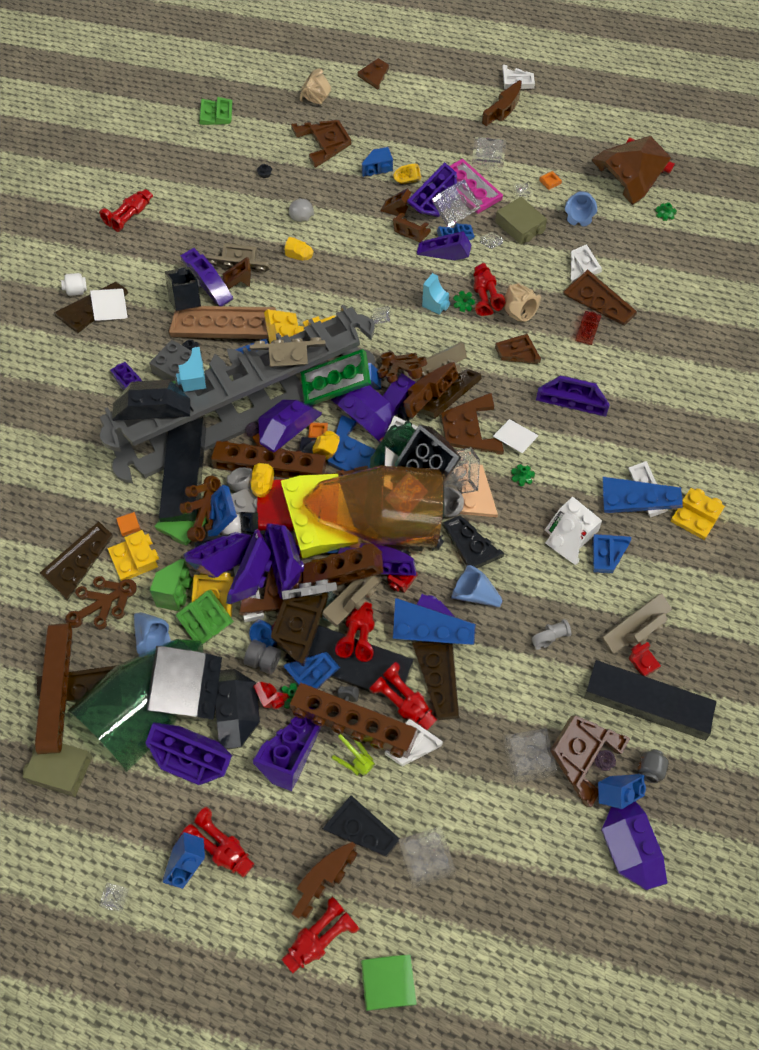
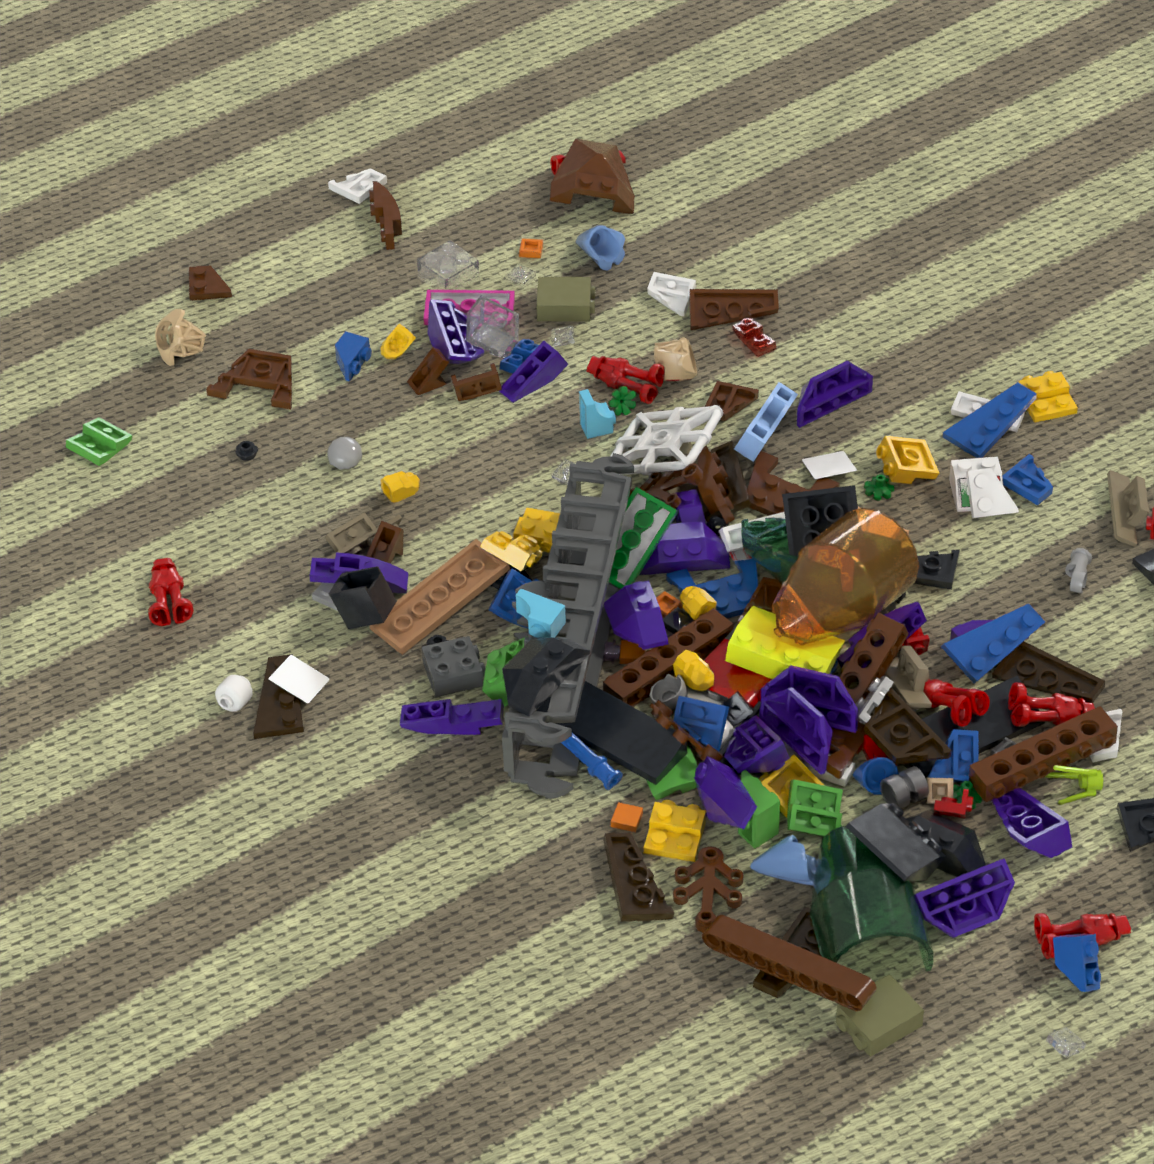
camera: 50 degrees left, 15 degrees down
dark tan bracket [250,337,326,367] -> none
medium blue hat [451,565,502,607] -> none
green plant [655,202,677,221] -> none
none -> blue pin [560,727,623,790]
none -> white plate [610,405,723,476]
none -> dark purple wedge [694,756,757,829]
none -> light blue arch [734,382,798,462]
none -> yellow plate [876,436,939,484]
none -> tan slope [927,778,953,804]

